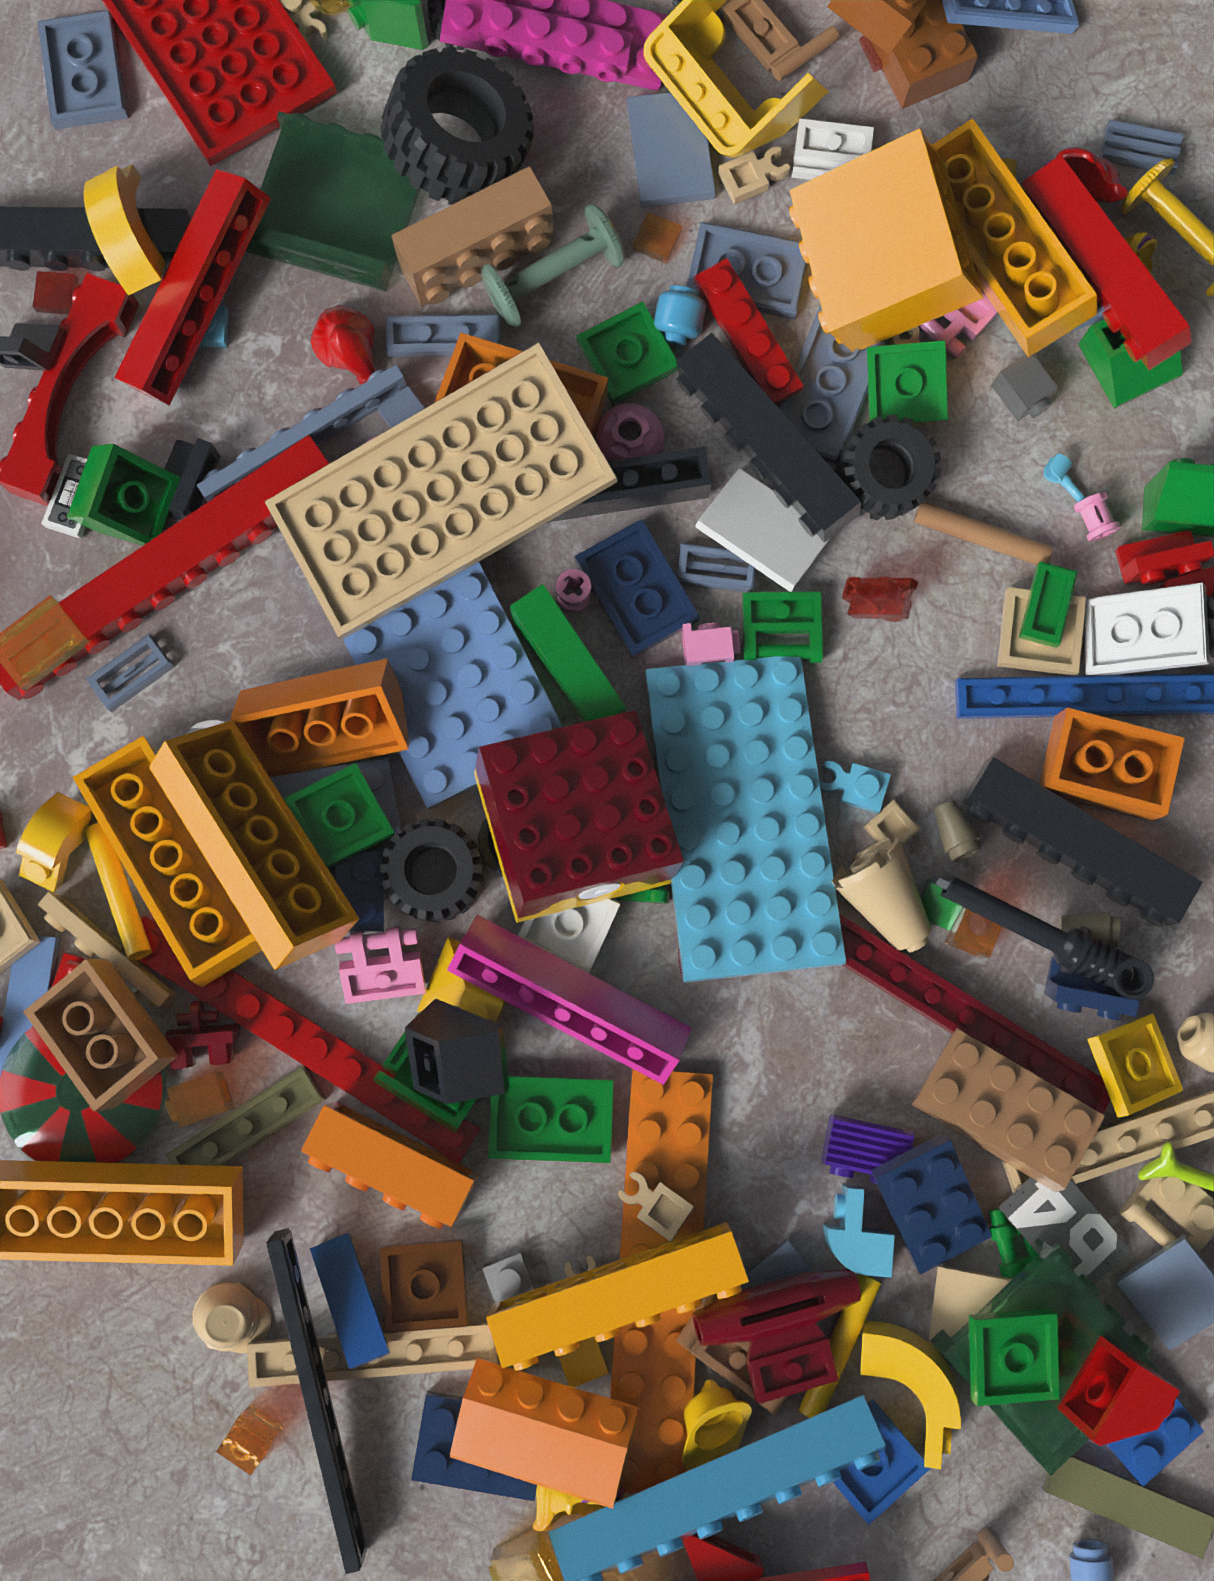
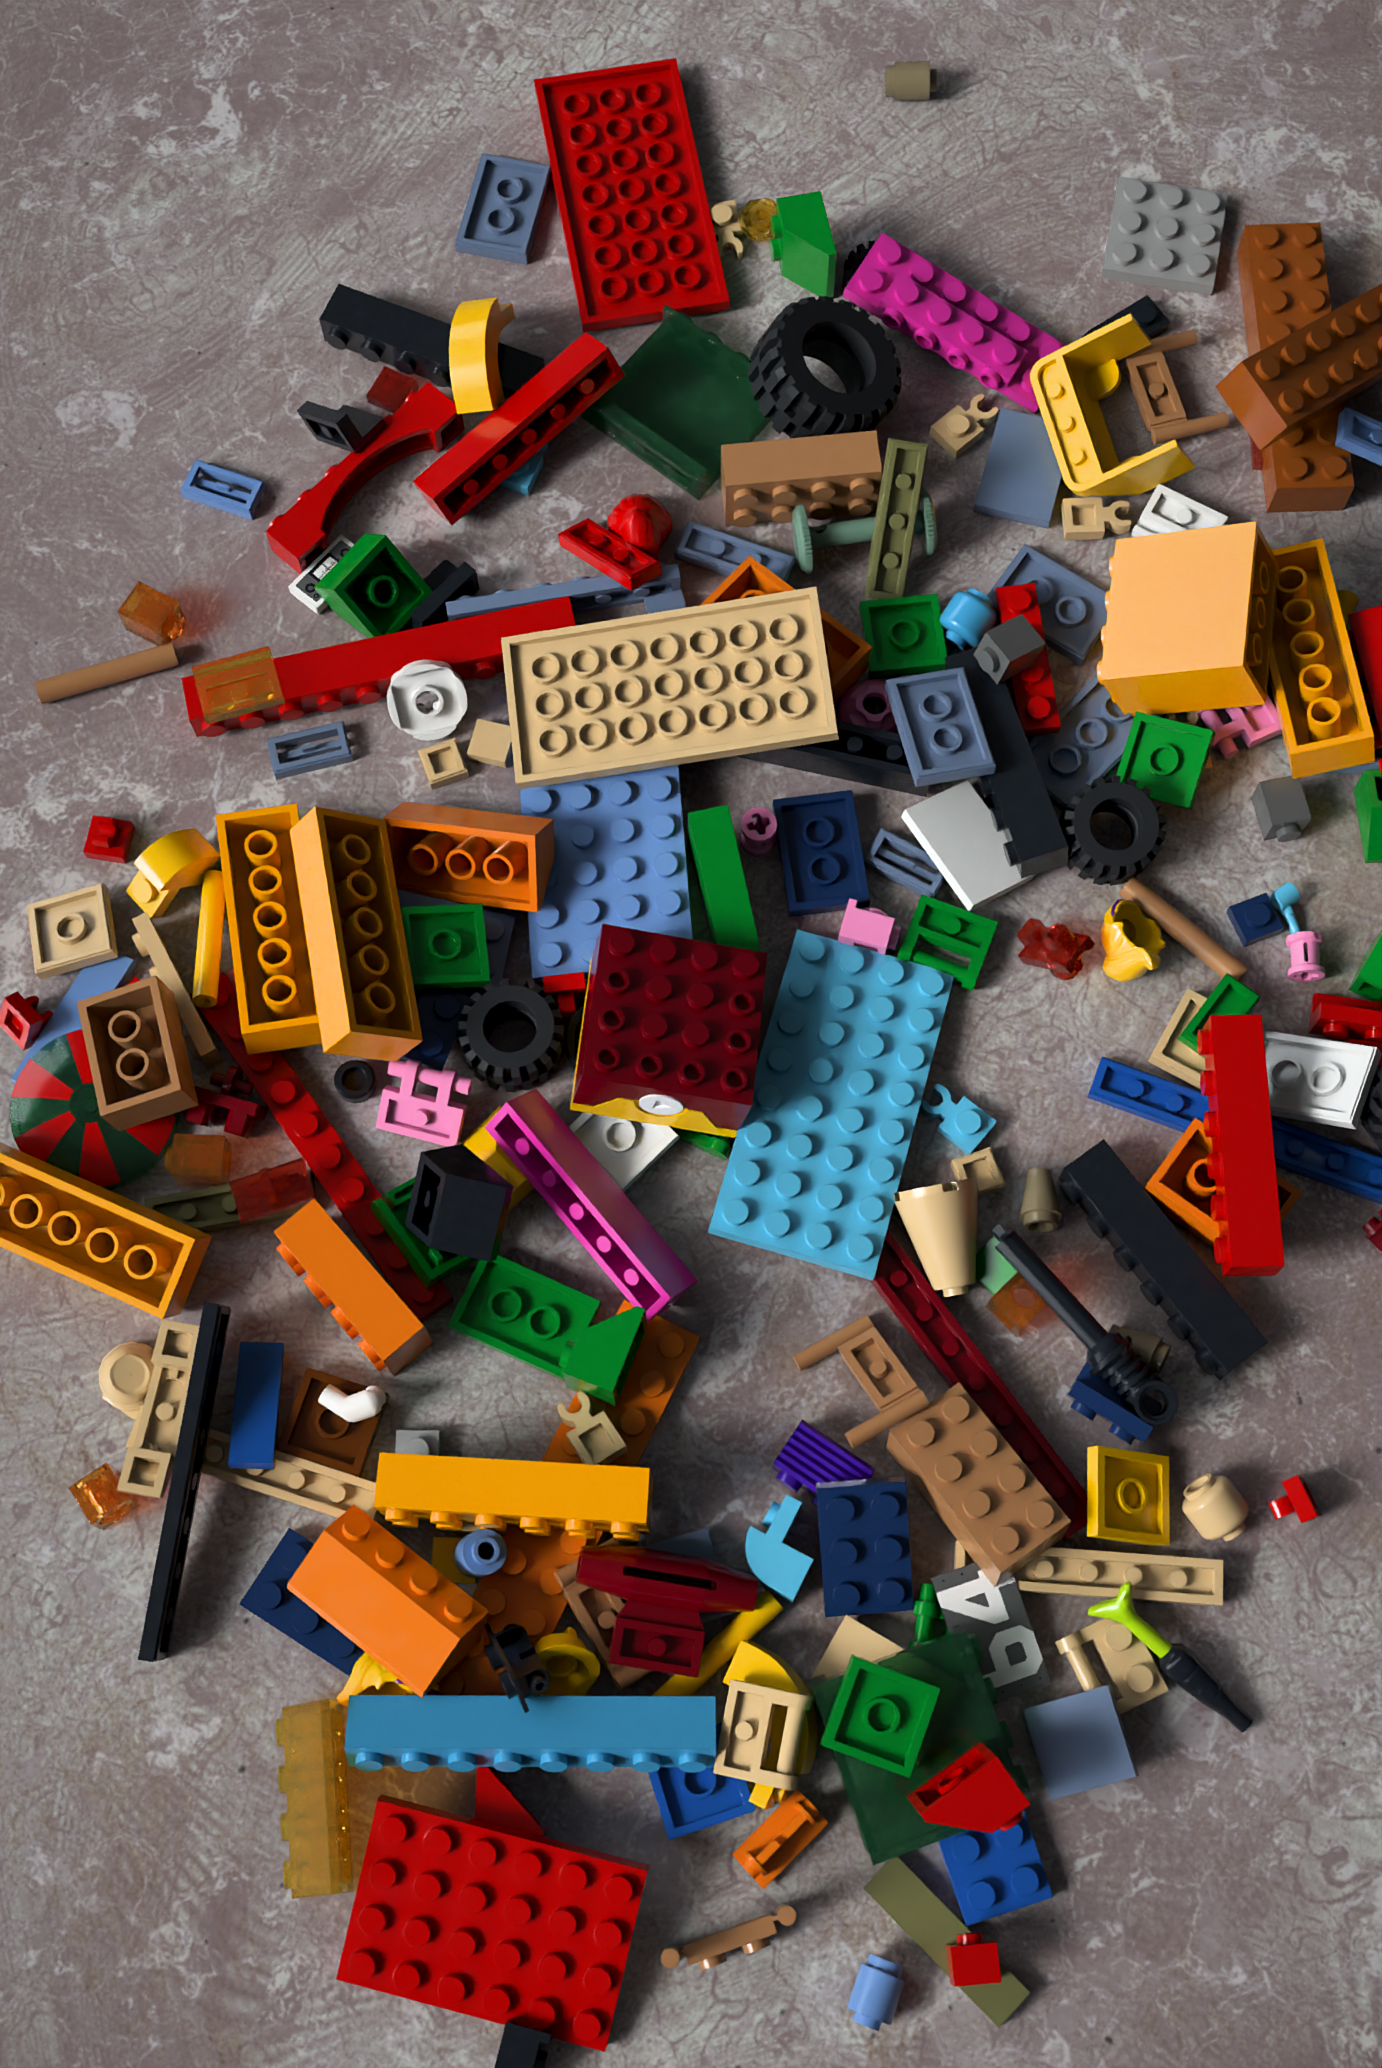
camera: 25 degrees right, 10 degrees down
clear orange tile [632,212,682,264] -> none
none -> tan slope [117,1319,199,1499]
none -> clear red hips [229,1158,316,1224]
none -> white arm [318,1384,386,1422]
none -> black tile [334,1060,377,1103]
none -> white plate [387,659,467,741]
none -> tan tile [418,738,469,790]
none -> medium blue brick [454,1529,507,1578]
none -> tan tile [467,718,512,768]
none -> black hinge [483,1623,550,1713]
none -> red tile [543,972,586,1018]
none -> red tile [558,518,662,591]
none -> green slope [559,1306,648,1407]
none -> tan plate [713,1680,813,1791]
none -> orange hinge [732,1789,828,1890]
none -> medium nougat plate [792,1314,930,1449]
none -> olive tile [863,438,929,599]
none -> sand blue tile [885,667,996,787]
none -> tan plate [929,394,999,459]
none -> red plate [946,1932,1002,1987]
none -> dark grey brick [974,614,1046,685]
none -> yellow hair [1100,899,1167,982]
none -> red brick [1197,1015,1285,1276]
none -> dark blue plate [1226,893,1284,947]

